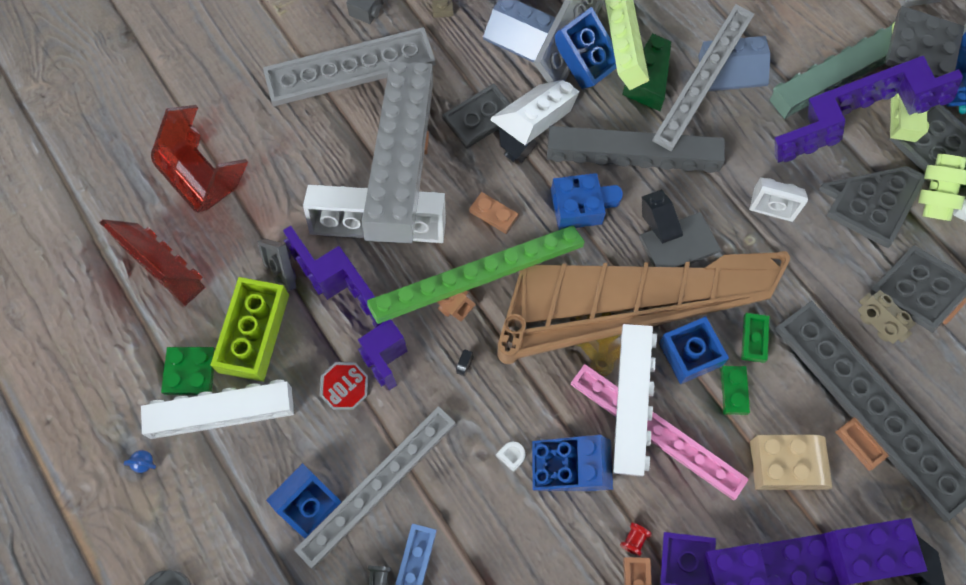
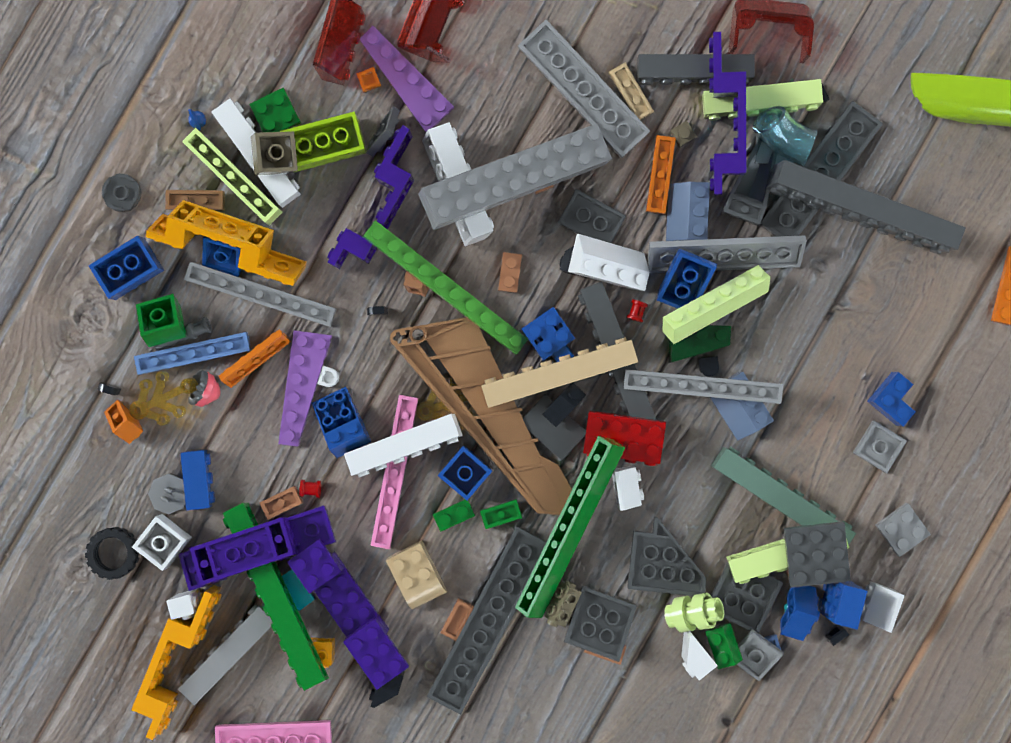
camera: 65 degrees right, 20 degrees up
piece [320,362,368,410] -> none
dark purple bracket [775,55,963,163] -> none
none -> light orange bracket [146,200,307,286]
none -> medium nougat plate [165,190,225,211]
none -> yellowish green brick [182,128,282,226]
none -> orange plate [219,329,291,388]
none -> dark tan slope [251,131,298,175]
none -> medium lavender wing [278,330,332,446]
none -> orange tile [356,67,381,93]
none -> medium lavender wing [360,26,454,133]
none -> tan brick [481,337,638,408]
none -> green brick [515,436,625,618]
none -> red bracket [583,411,666,466]
none -> tan tile [609,62,654,120]
none -> red bush [626,299,648,323]
none -> orange plate [646,135,676,215]
none -> black tile [698,356,719,376]

